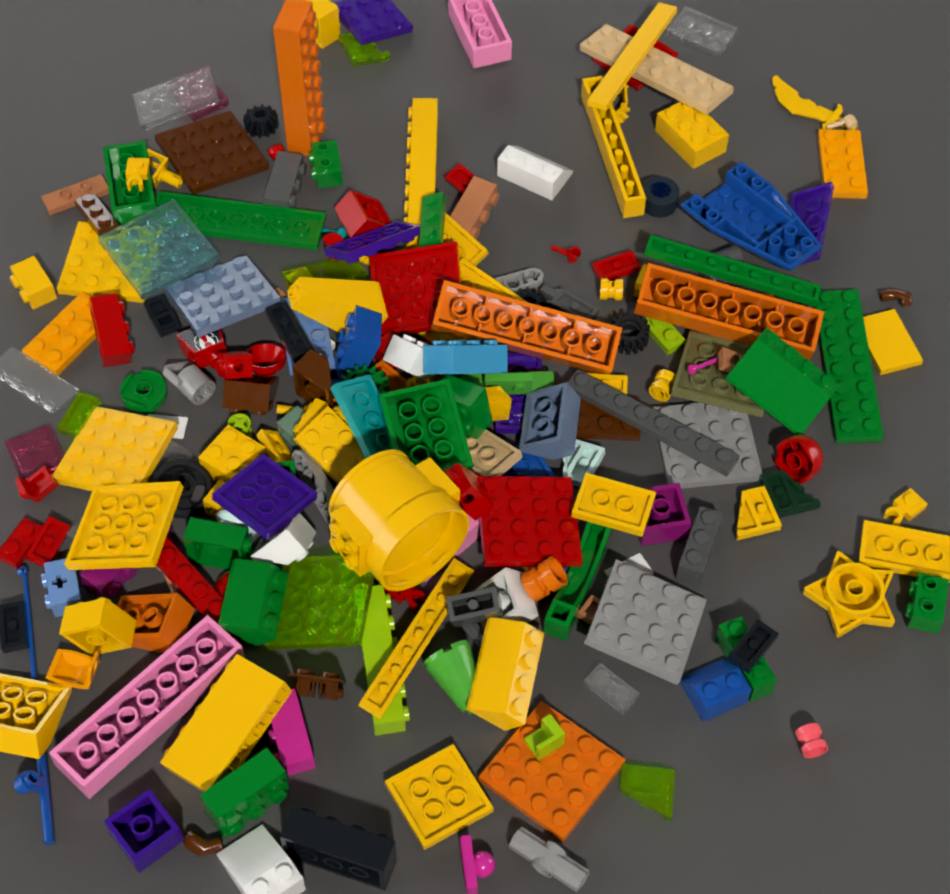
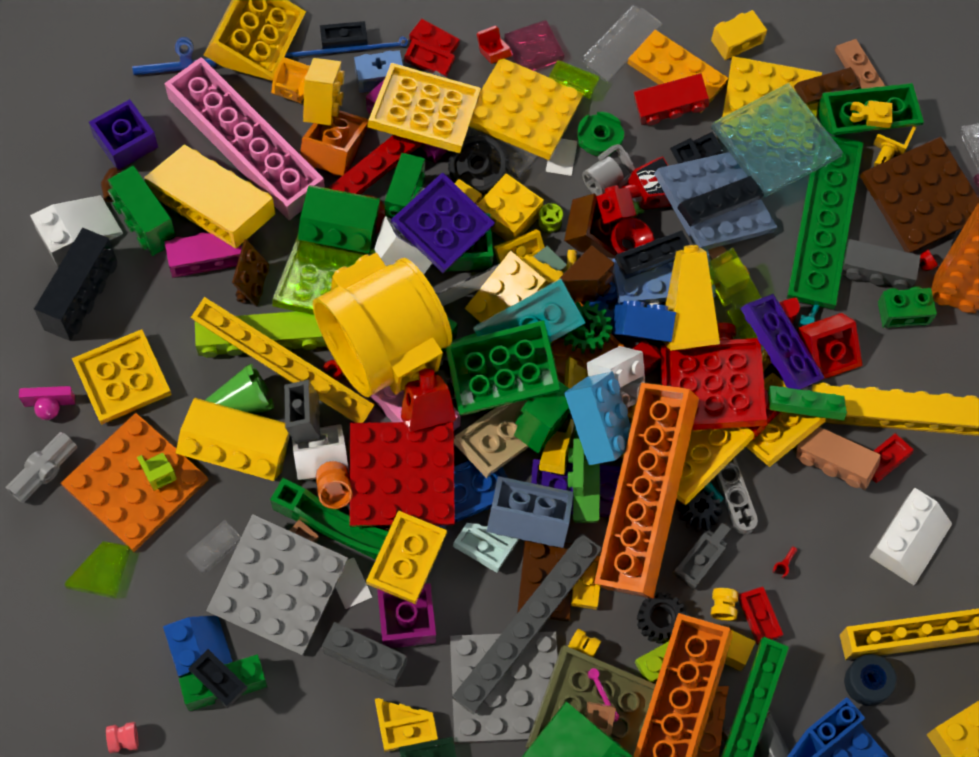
camera: 90 degrees right, 10 degrees up
none -> black plate [677,175,765,227]

